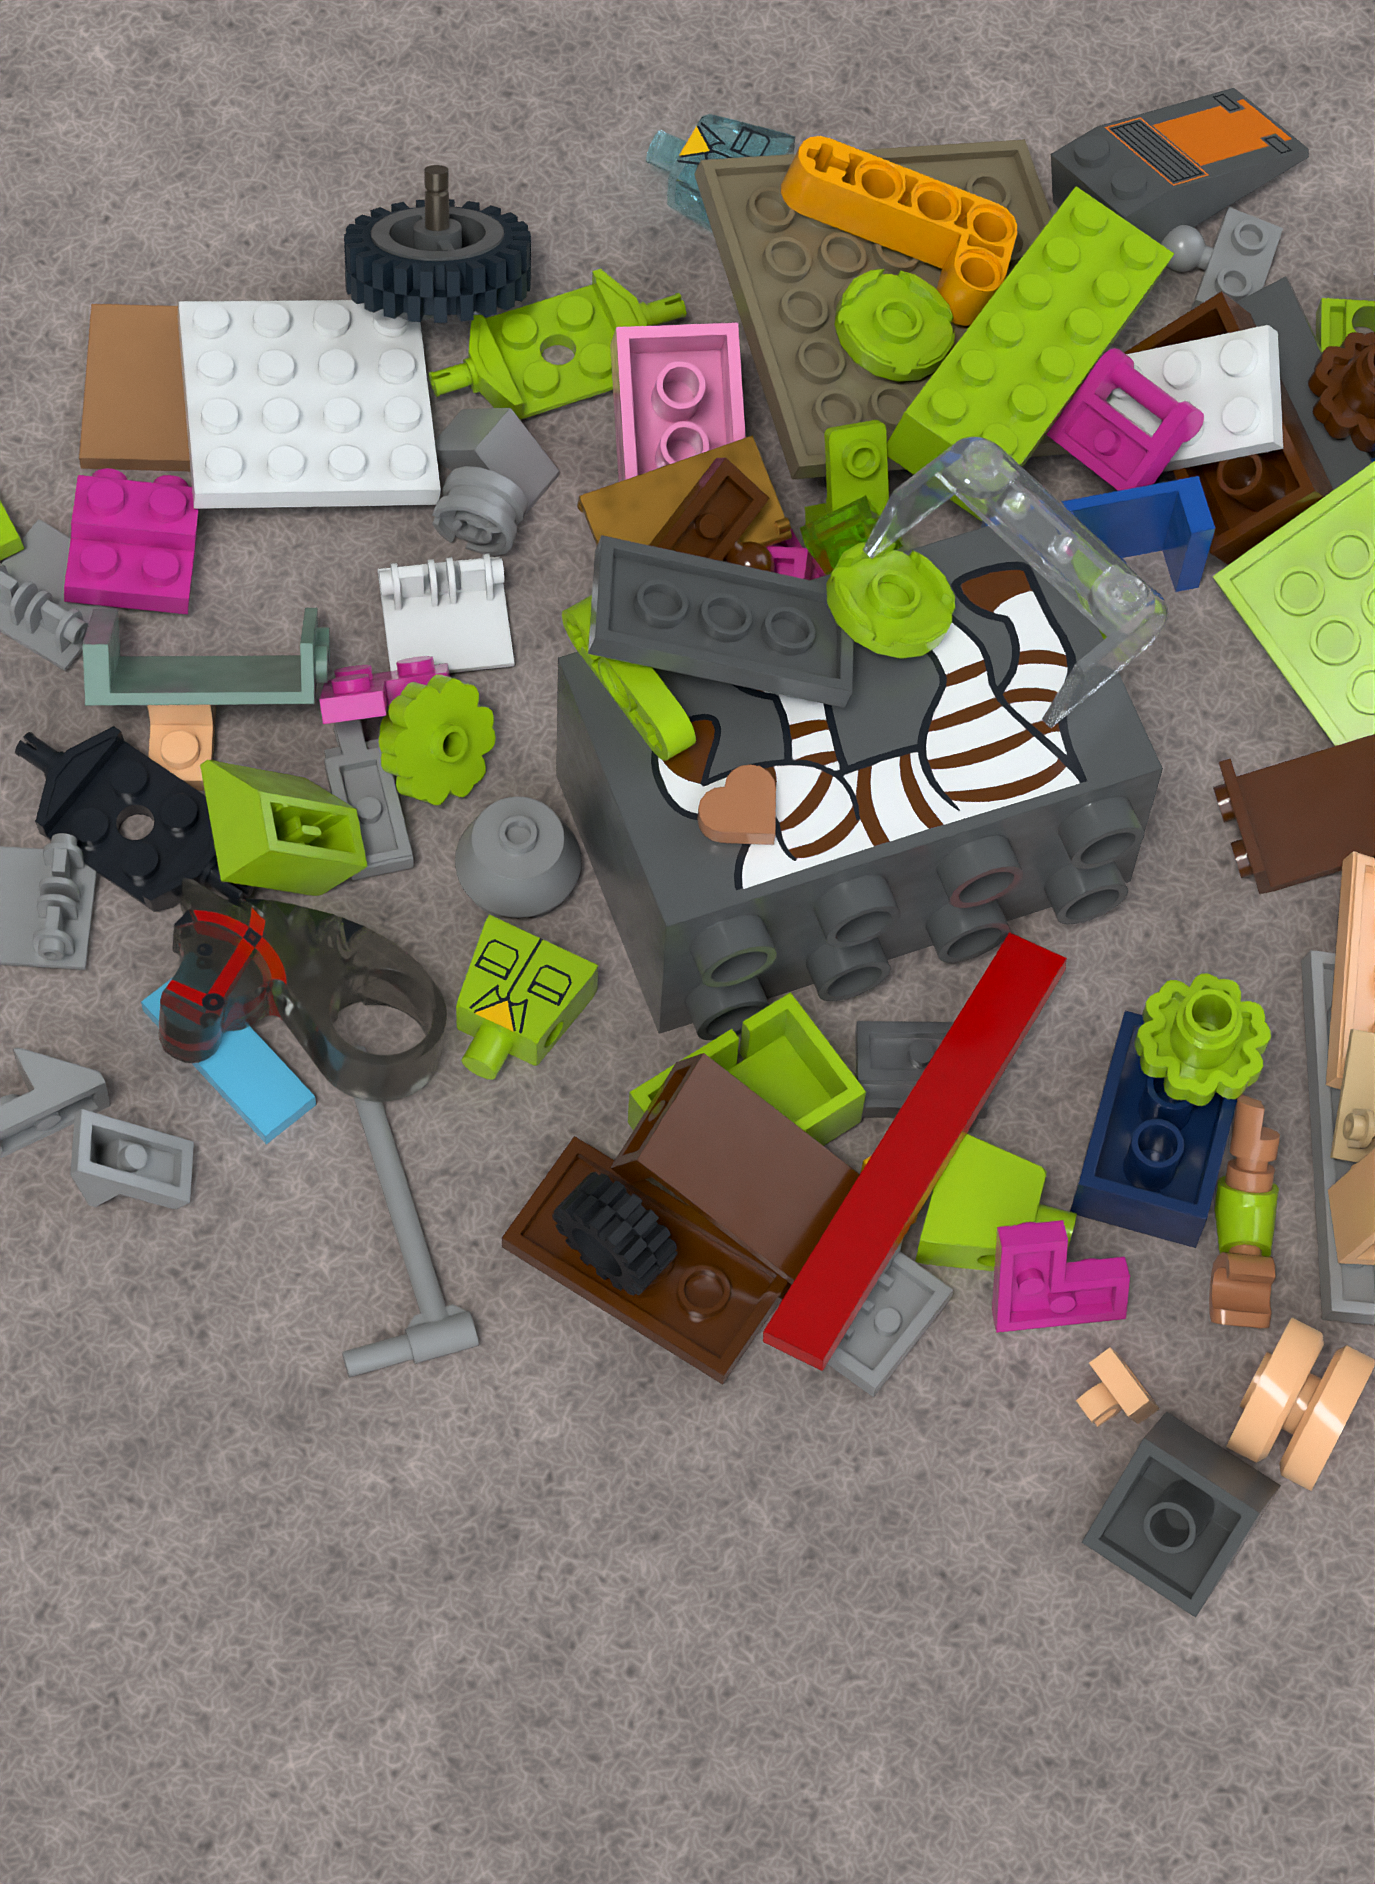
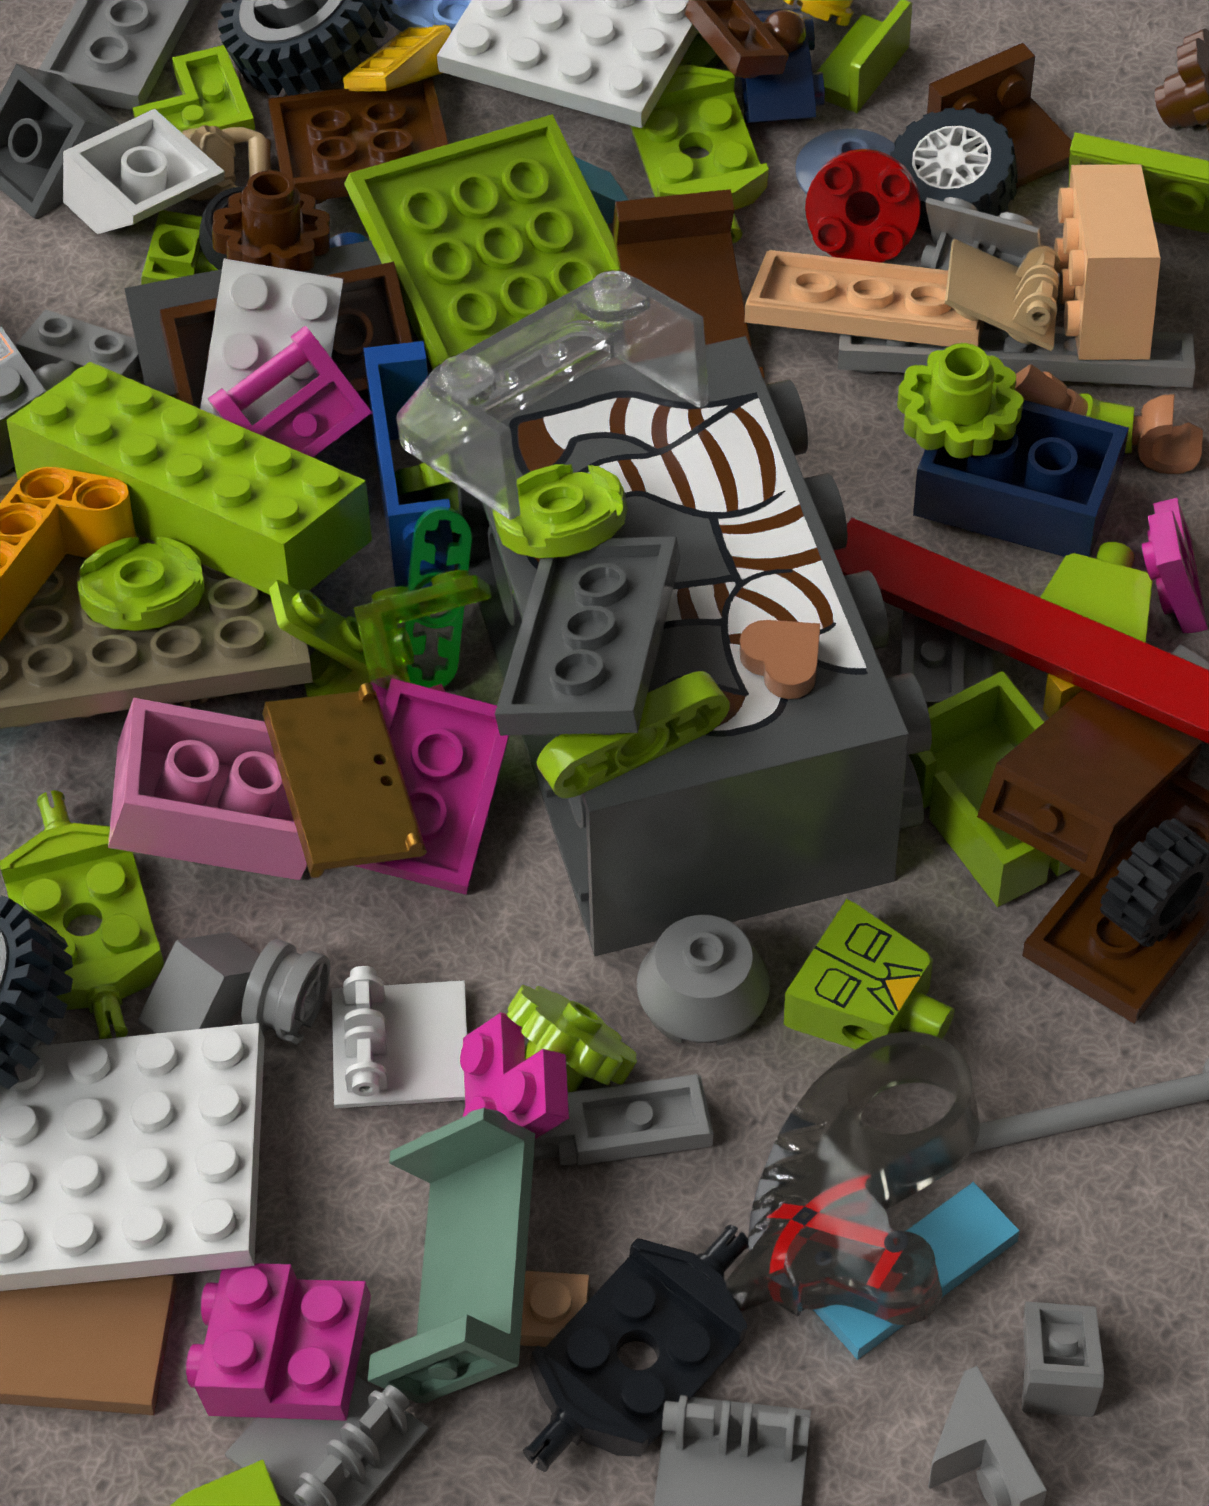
camera: 80 degrees left, 10 degrees down
lime slope [200,760,368,896] -> none
reddish brown plate [649,458,775,572] -> none

